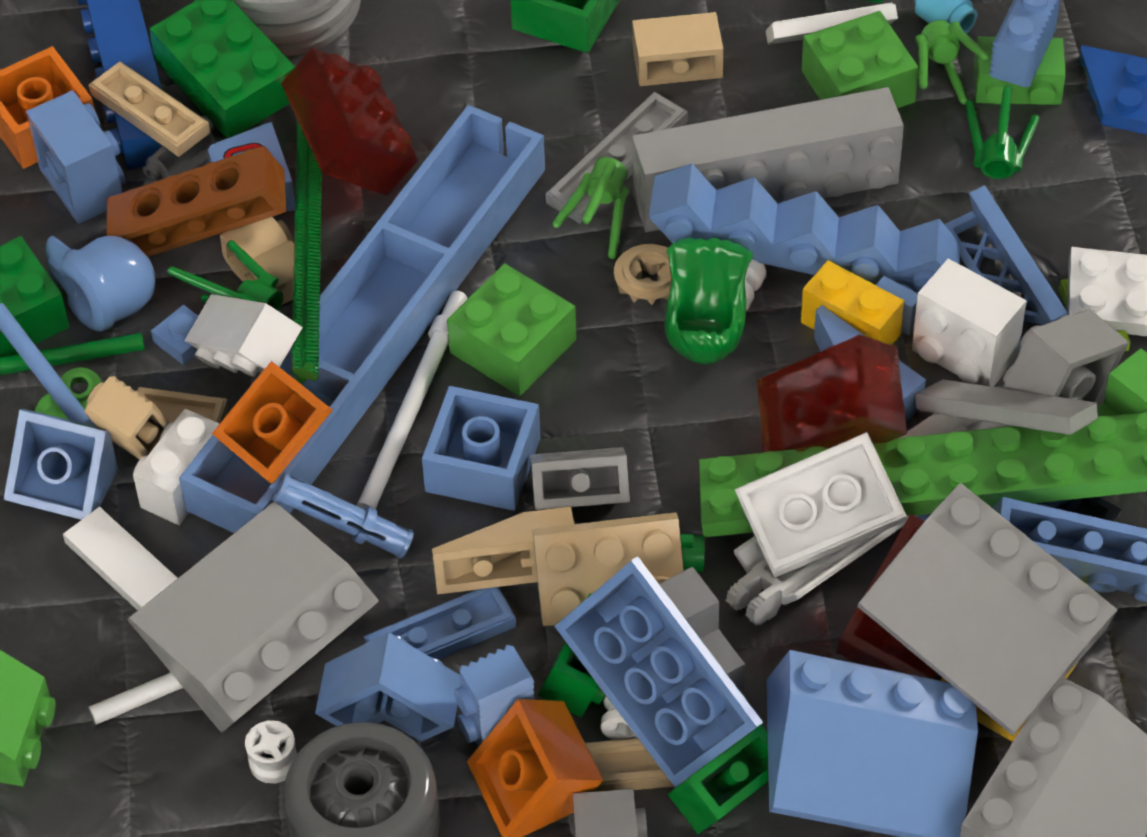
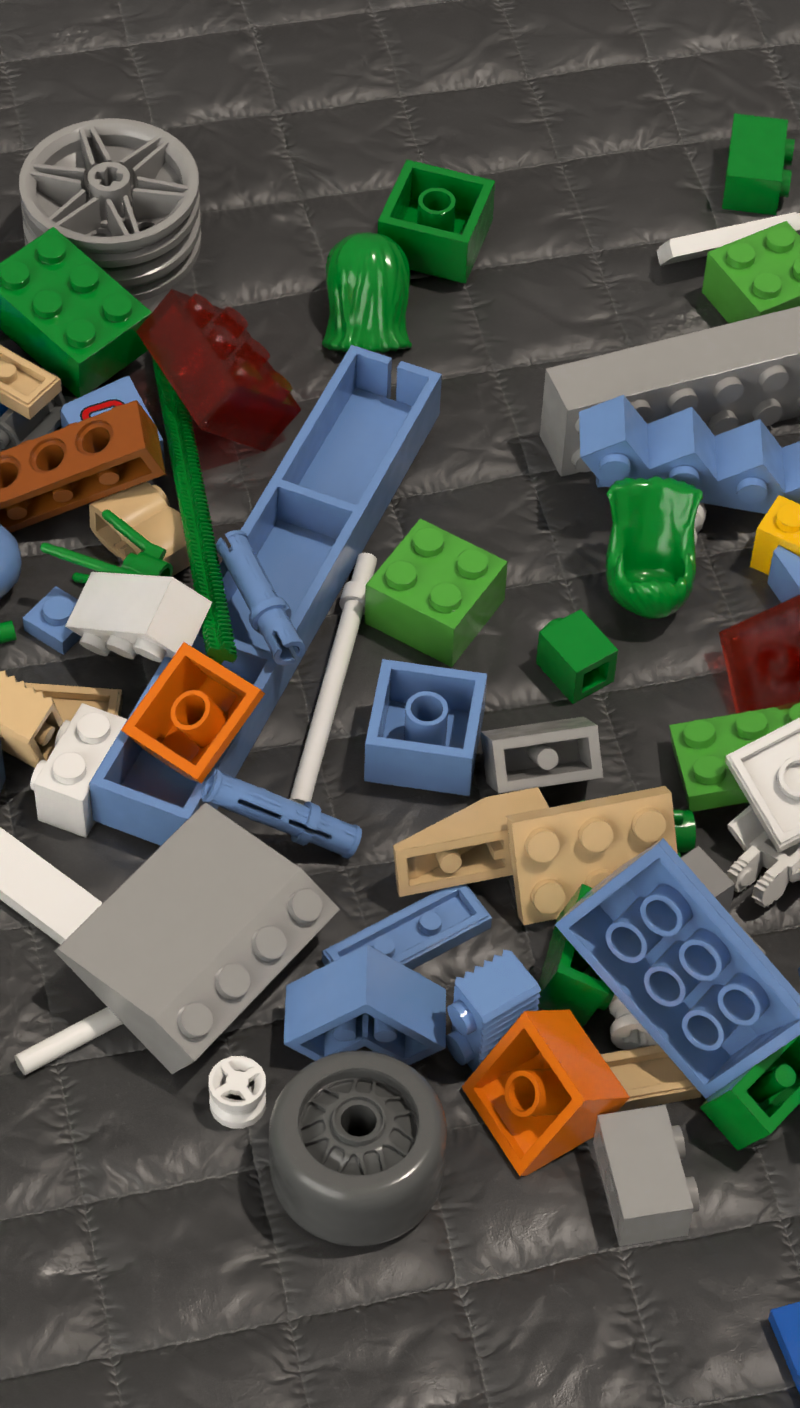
camera: 10 degrees left, 0 degrees up
light grey tile [546,92,688,224] -> none
bright green plant [552,157,629,260] -> none
tan gear [614,244,672,306] -> none
tan brick [632,12,723,86] -> none
none -> medium blue pin [216,530,306,665]
none -> green piece [322,232,412,353]
none -> green brick [536,609,618,704]

